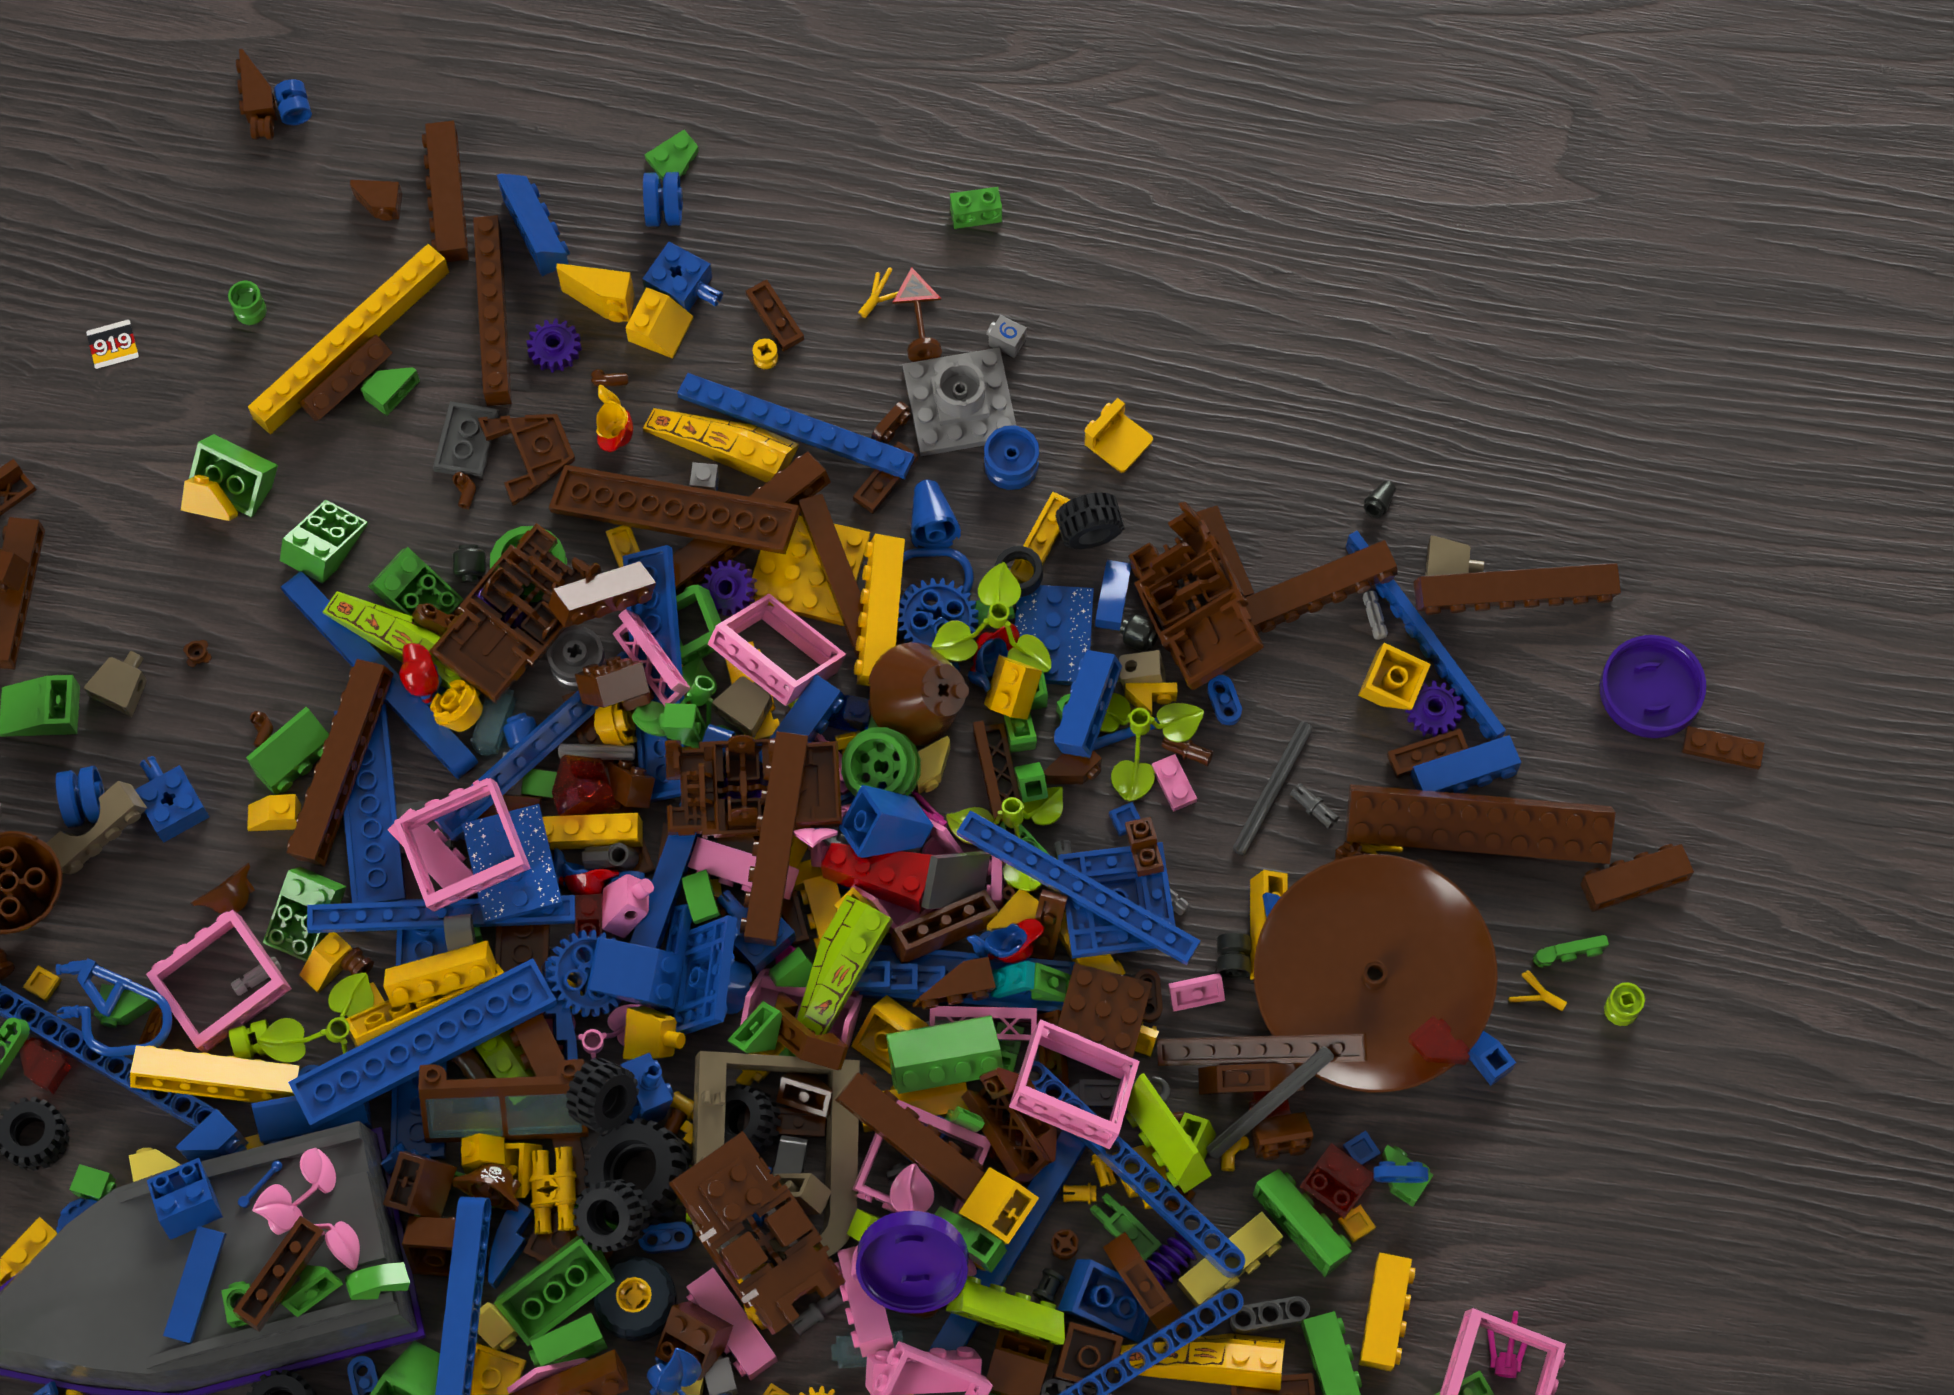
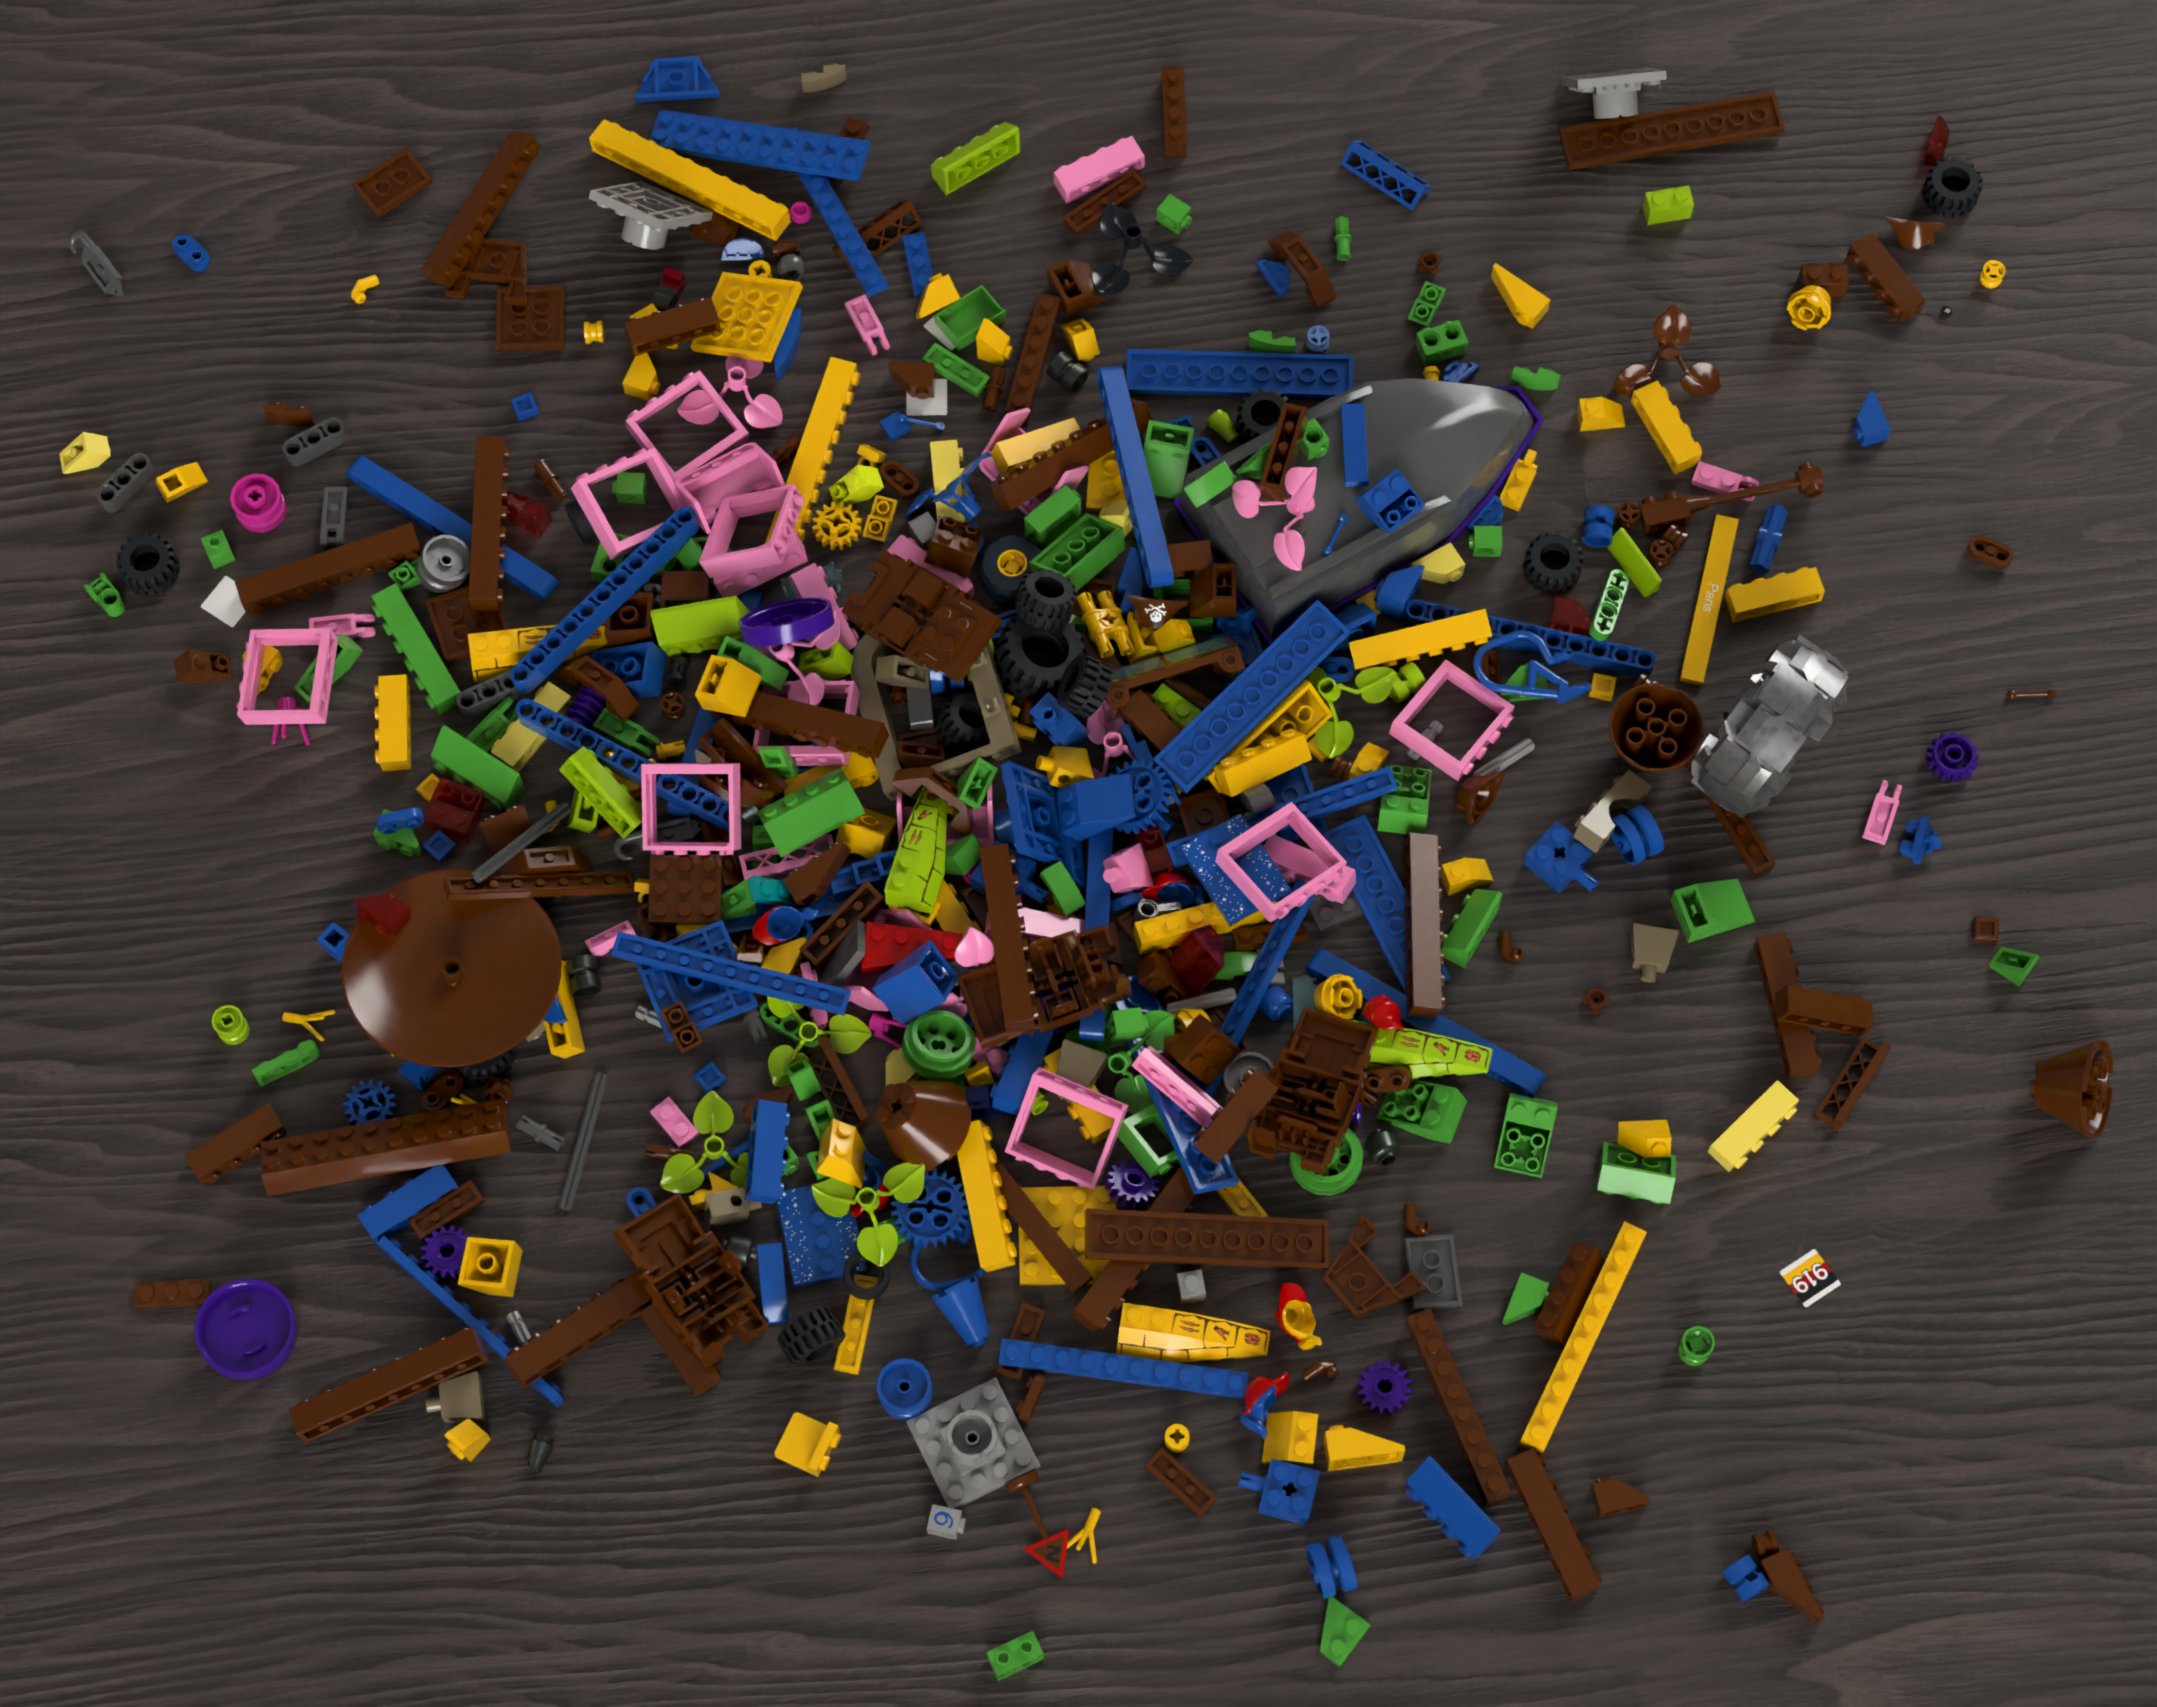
camera: 165 degrees right, 0 degrees up
none -> blue gear [343,1079,397,1126]
none -> yellow slope [444,1418,491,1462]
none -> bright green hinge [466,696,518,752]
none -> hair [1240,1371,1289,1439]
none -> light grey axle [1473,738,1535,776]
none -> light yellow brick [1708,1080,1799,1172]

